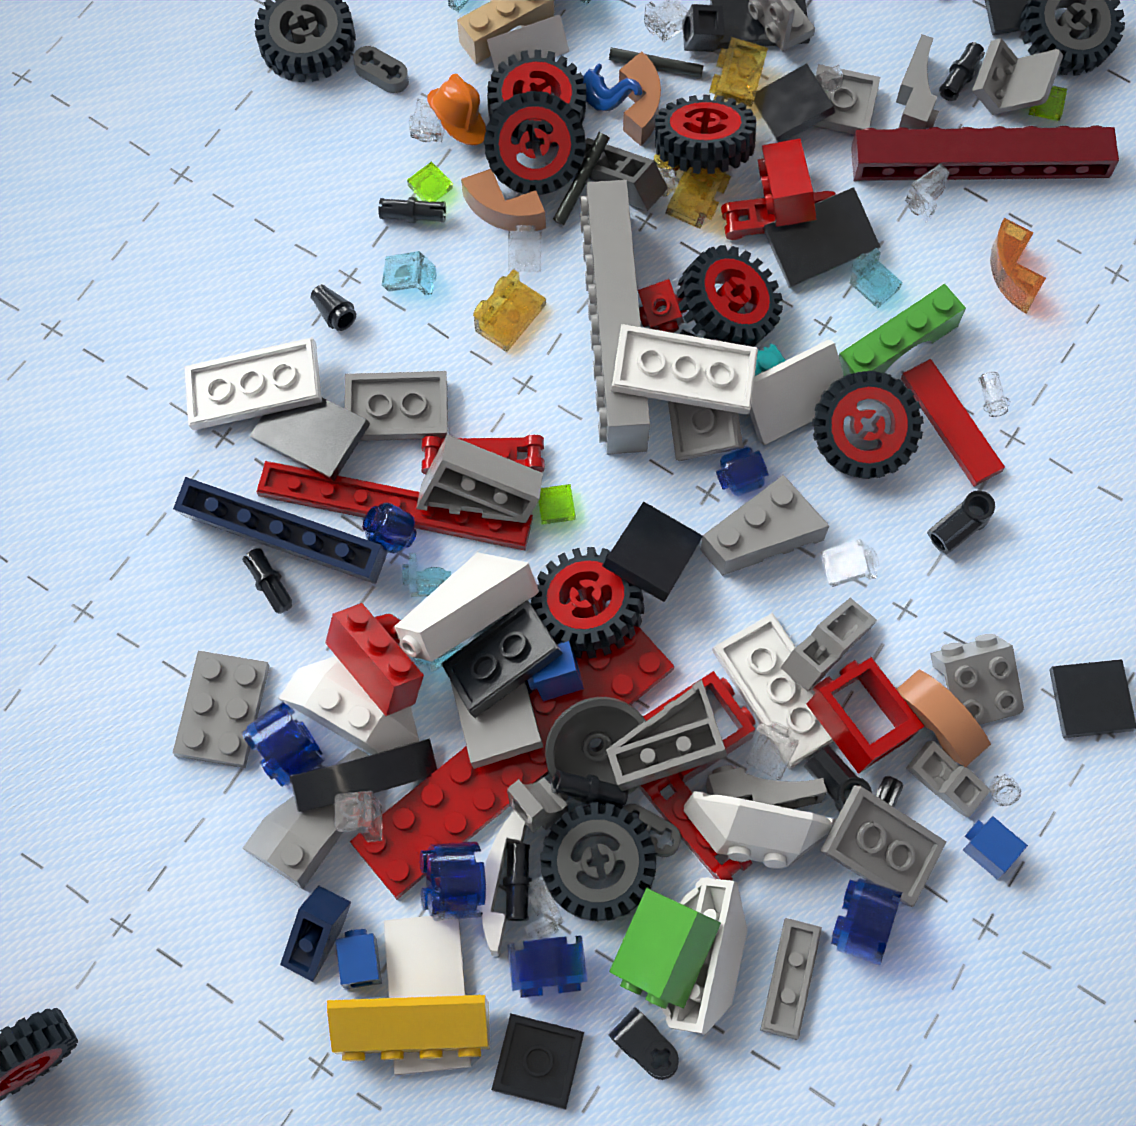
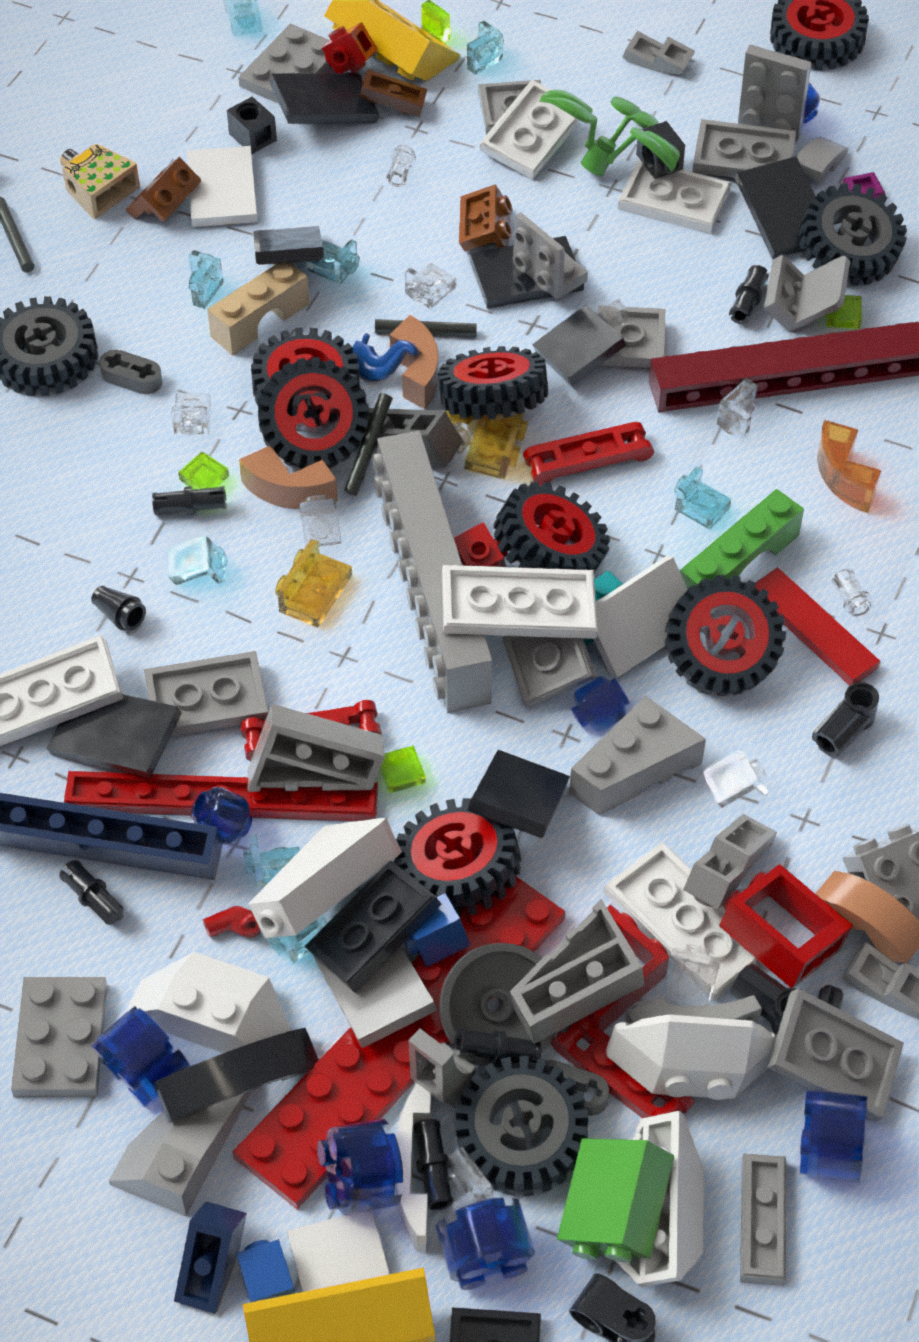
camera: 10 degrees left, 15 degrees down
red brick [325,603,424,716] -> none
clear bracket [335,791,382,842] -> none
orange piece [427,73,486,145] -> none
white sticker [487,14,569,72] -> none
black brick [682,4,725,52] -> none
clear yellow bracket [709,37,768,107] -> none
red brick [757,139,816,227] -> none
black tile [763,187,880,288] -> none
light grey slope [896,34,939,129] -> none

